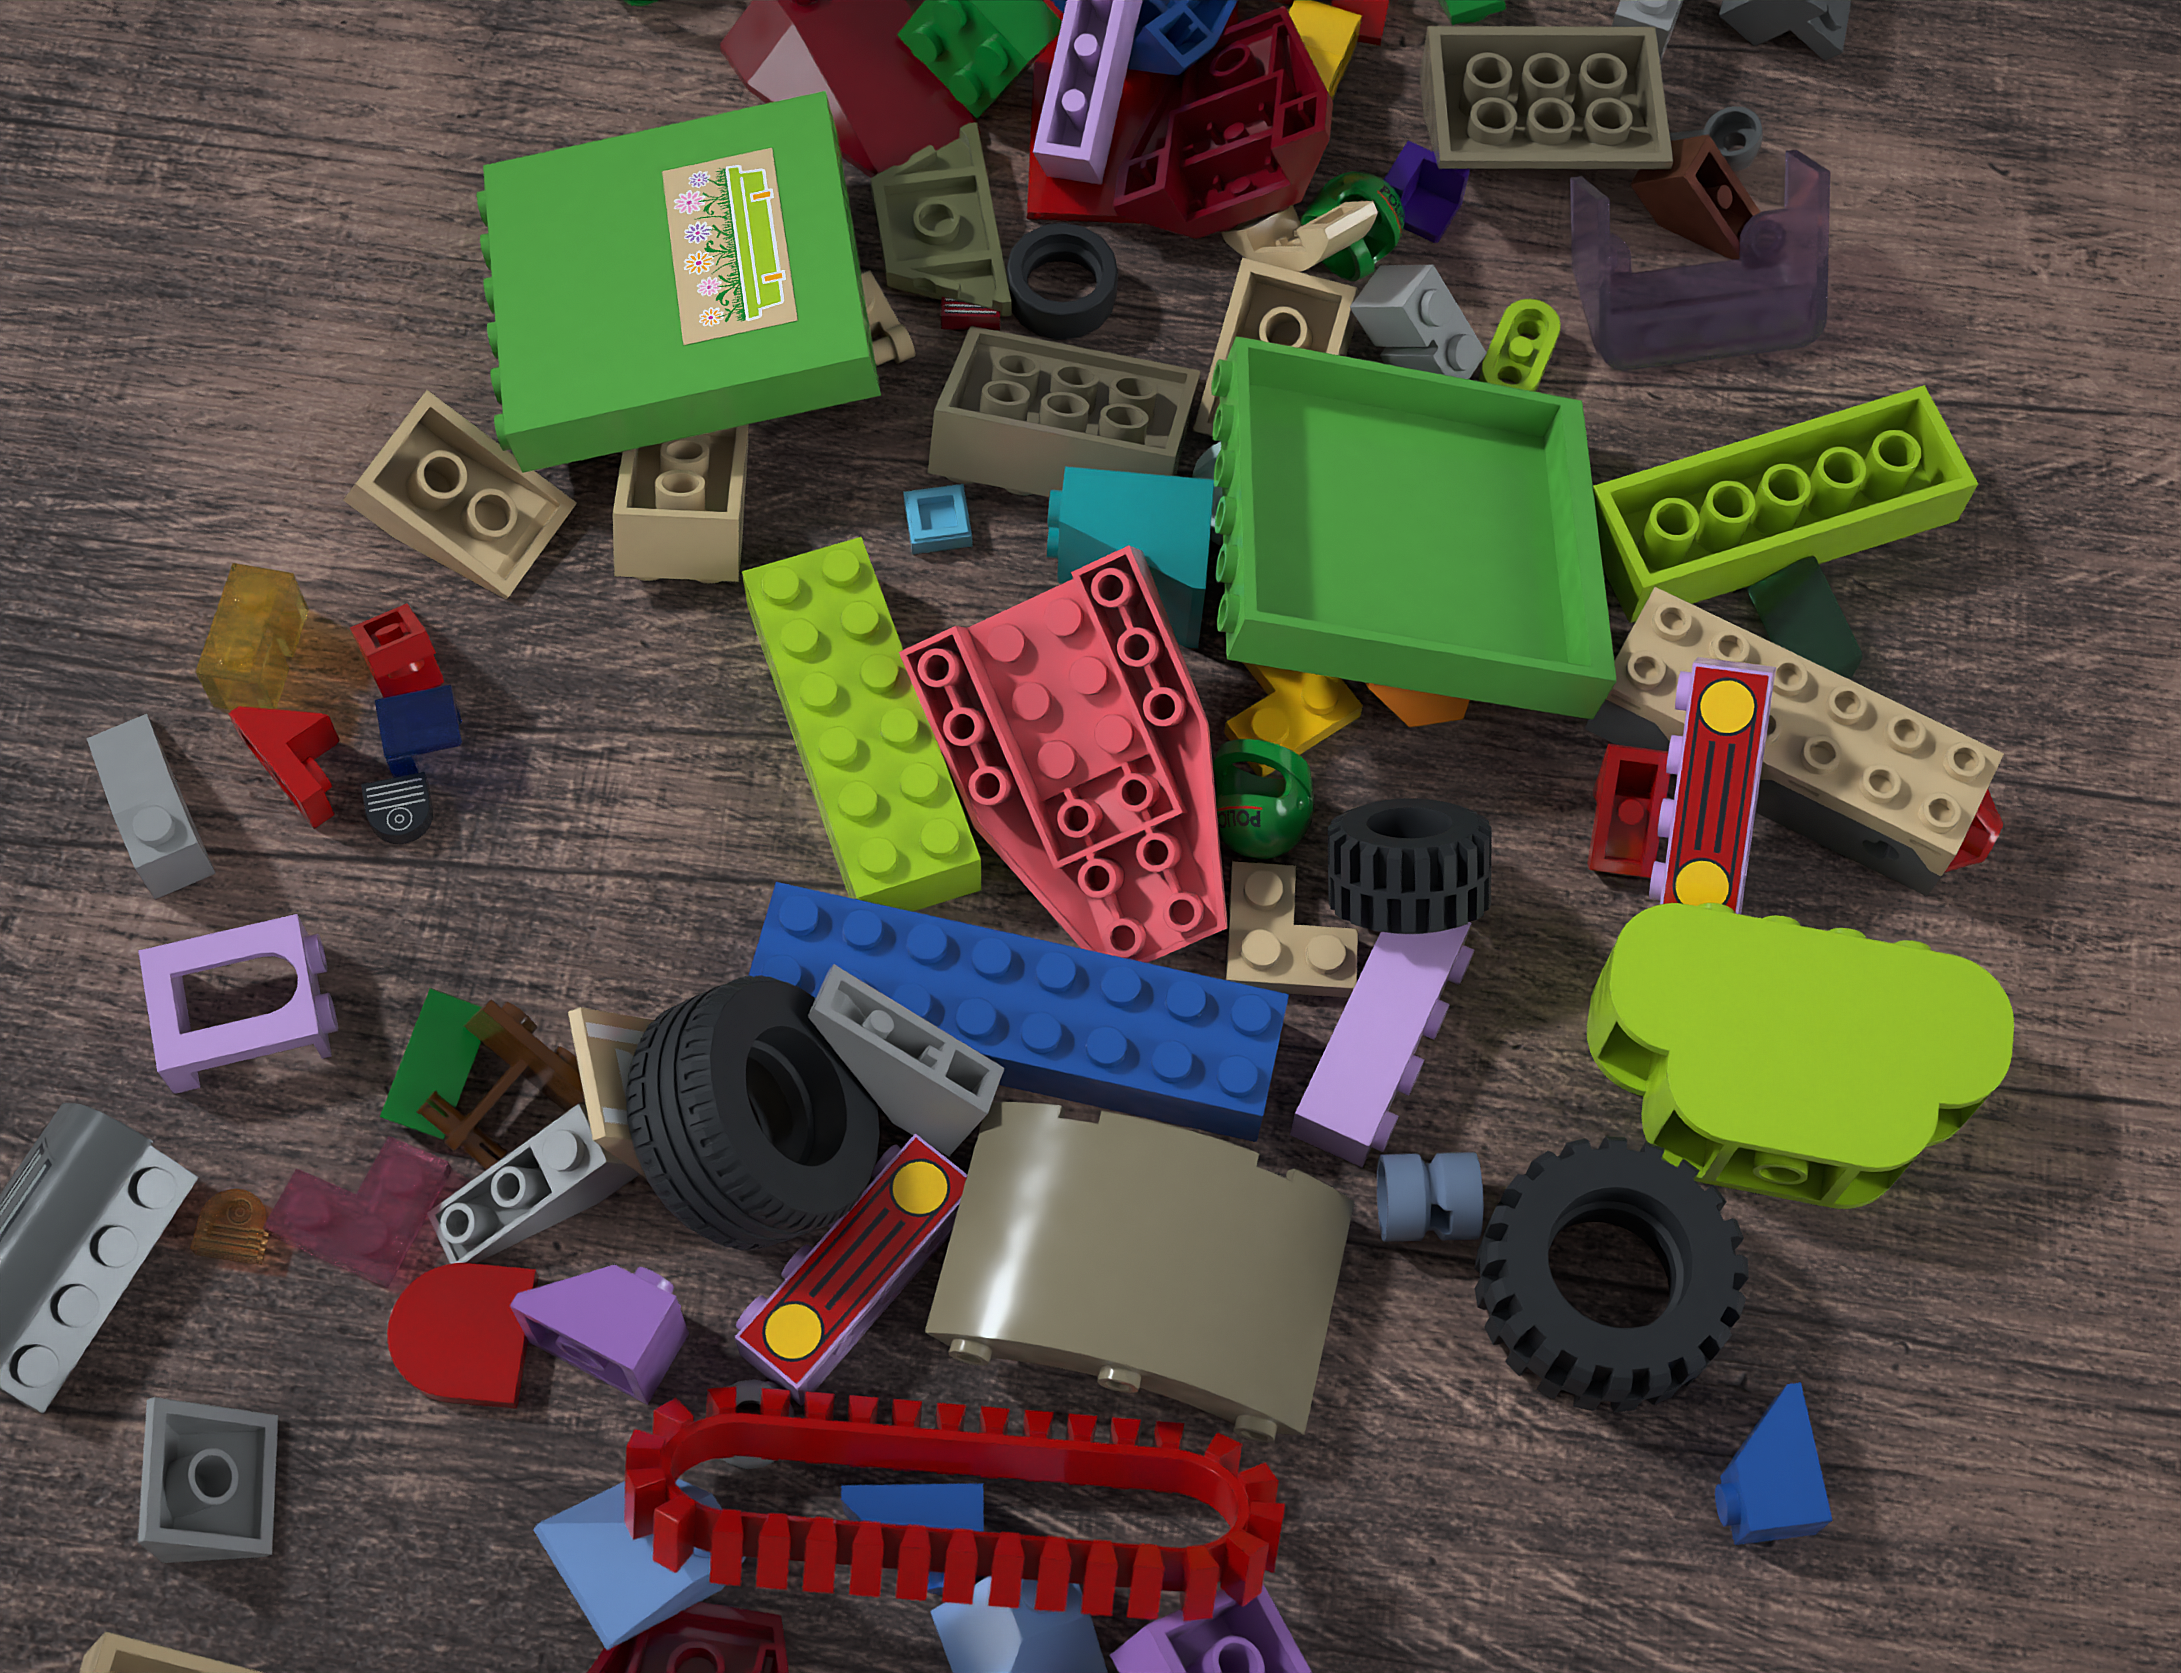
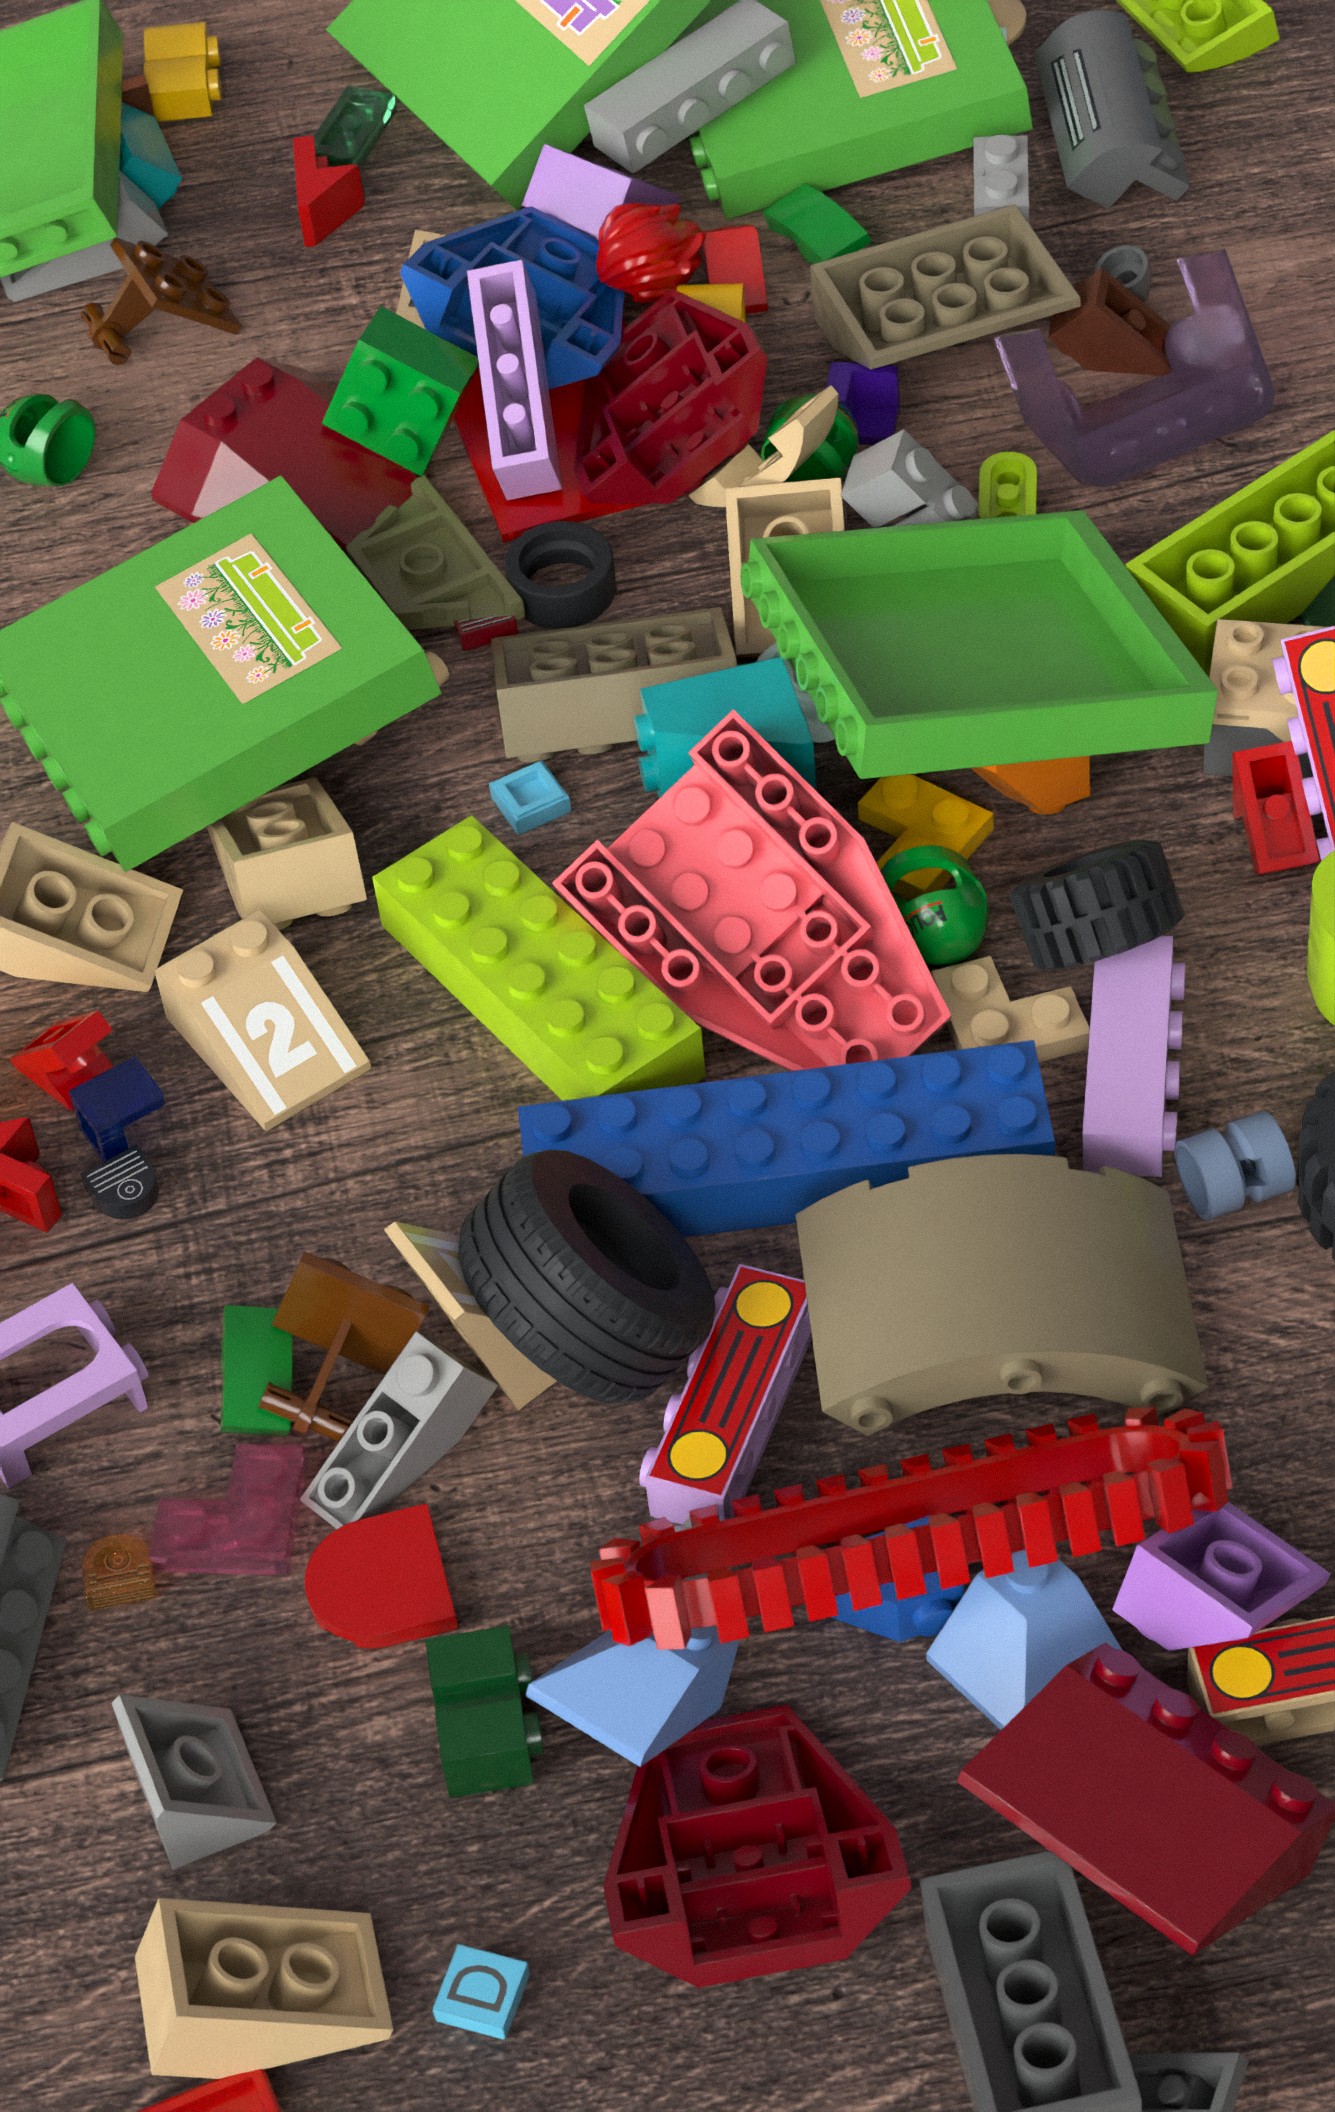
camera: 10 degrees left, 15 degrees down
medium lavender slope [510,1265,689,1405] -> none
light grey slope [808,964,1004,1157] -> none
none -> tan slope [154,909,371,1131]
none -> dark green brick [425,1625,544,1798]

